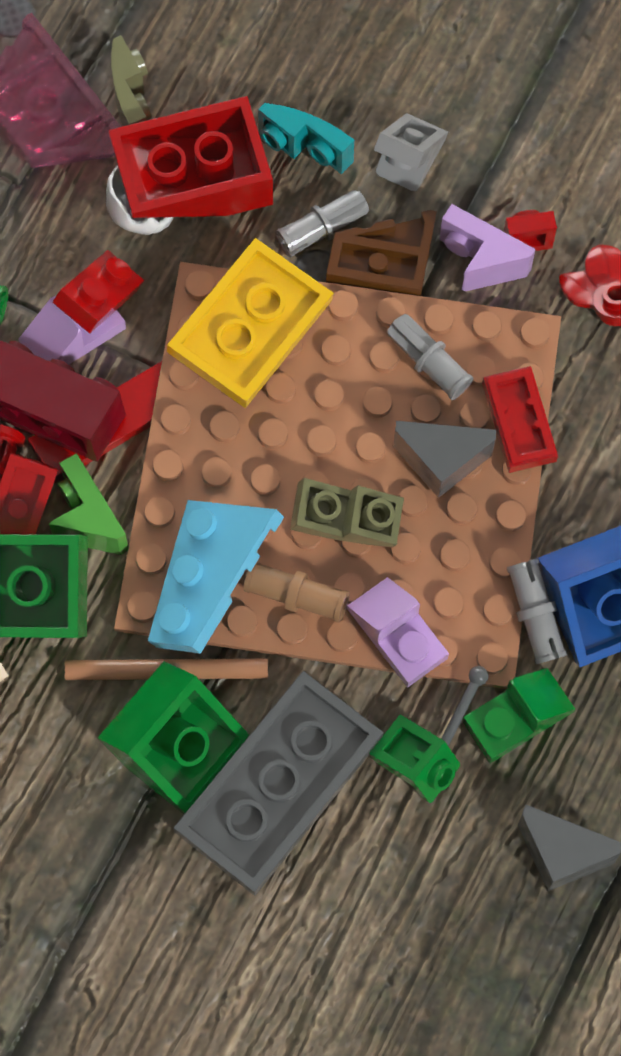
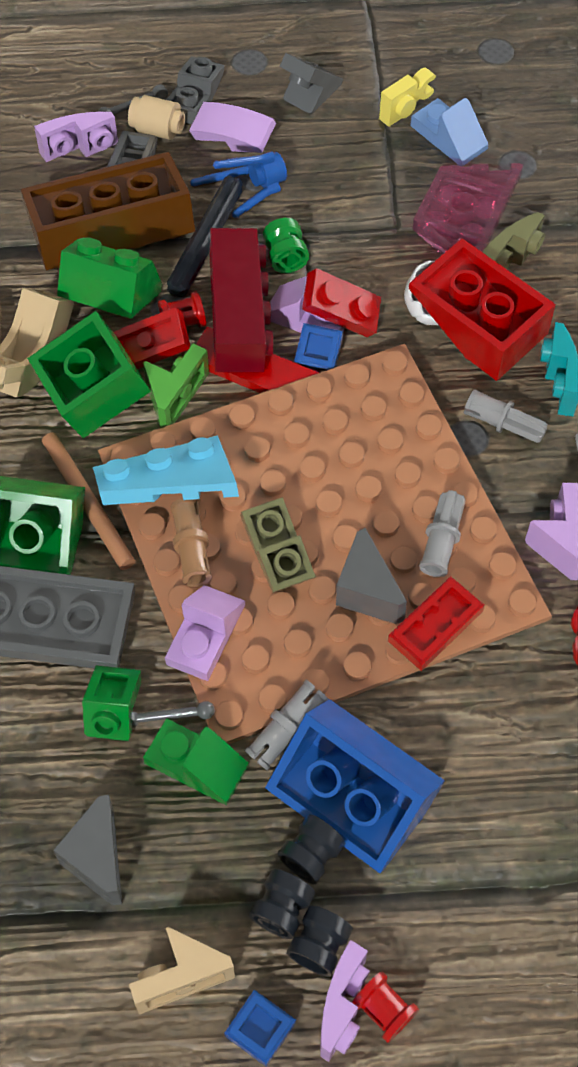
camera: 60 degrees right, 10 degrees down
yellow plate [167,238,334,408] -> none
reddish brown wing [326,210,437,296] -> none
none -> blue tile [294,323,344,371]

